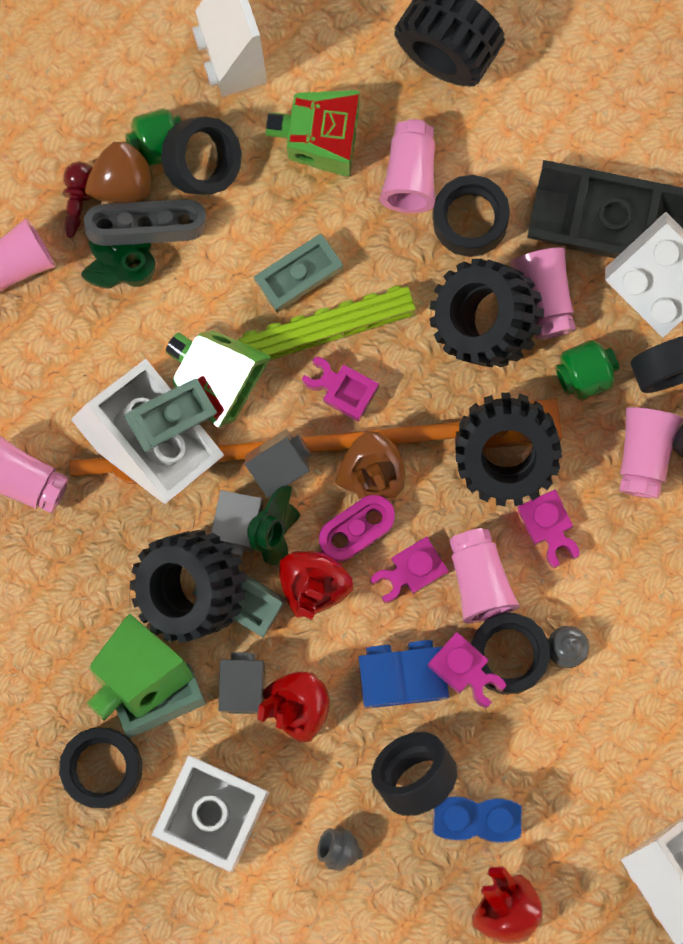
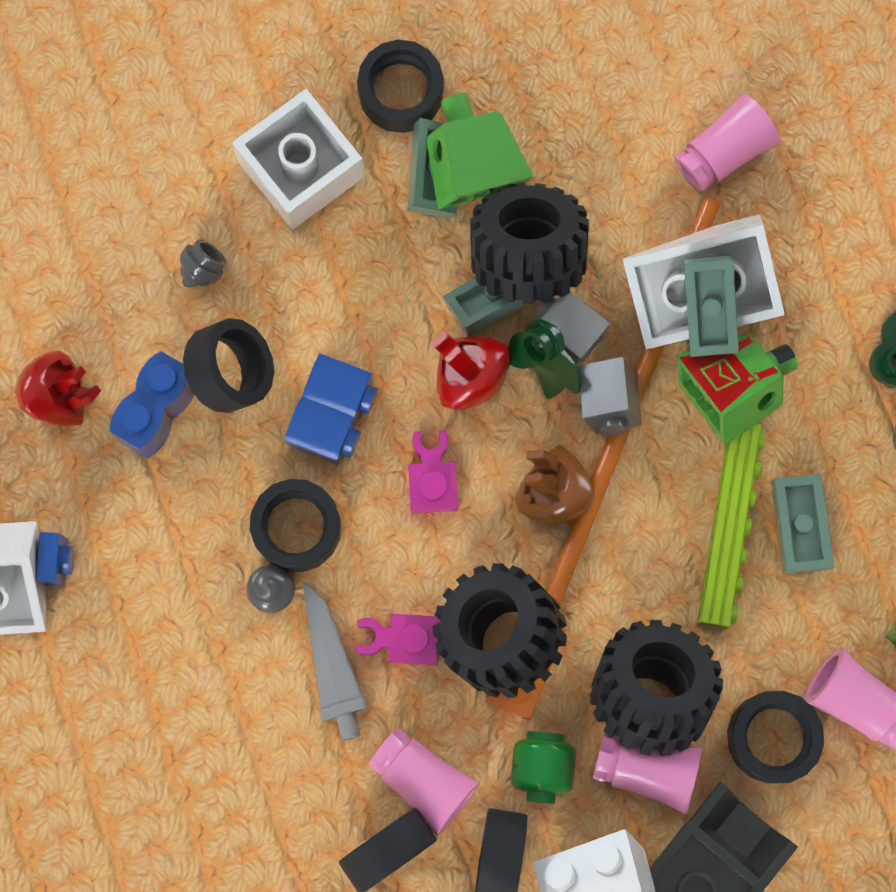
camera: 110 degrees right, 0 degrees up
dark grey brick [218,652,265,714] -> none
red piece [257,672,330,743] -> none
dark pink plate [302,357,379,422] -> none
dark pink plate [319,495,395,562] -> none
dark pink plate [427,632,506,708] -> none
bright pink plant [450,528,520,623] -> none
none -> blue plate [36,532,74,586]
none -> light grey bar [302,580,368,741]

